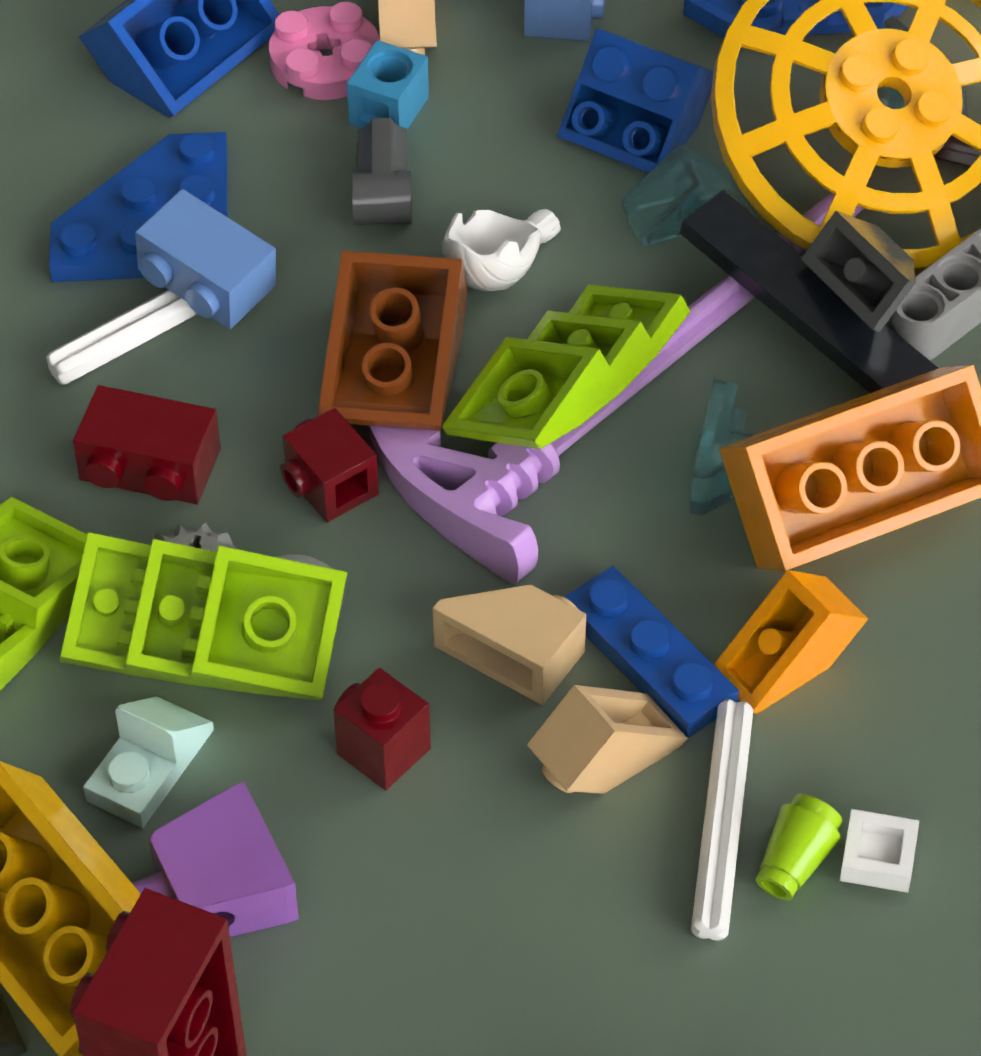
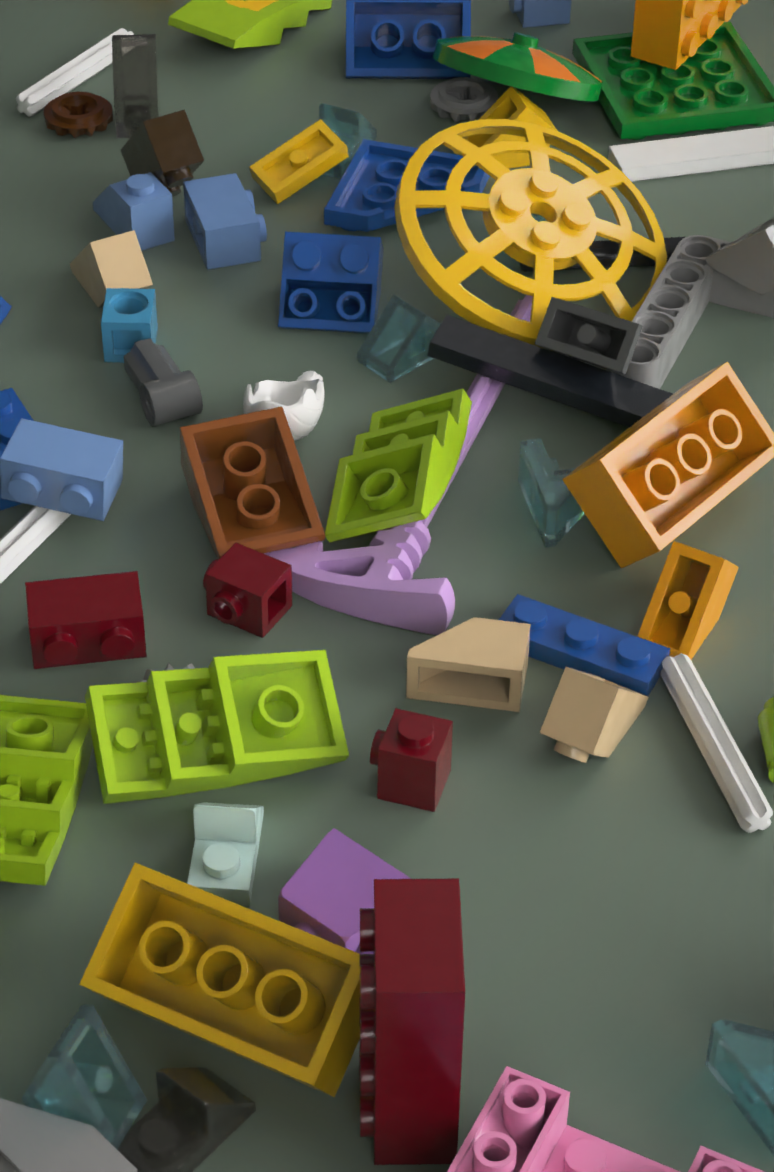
camera: 25 degrees left, 10 degrees down
bright pink plate [269,2,380,100] -> none

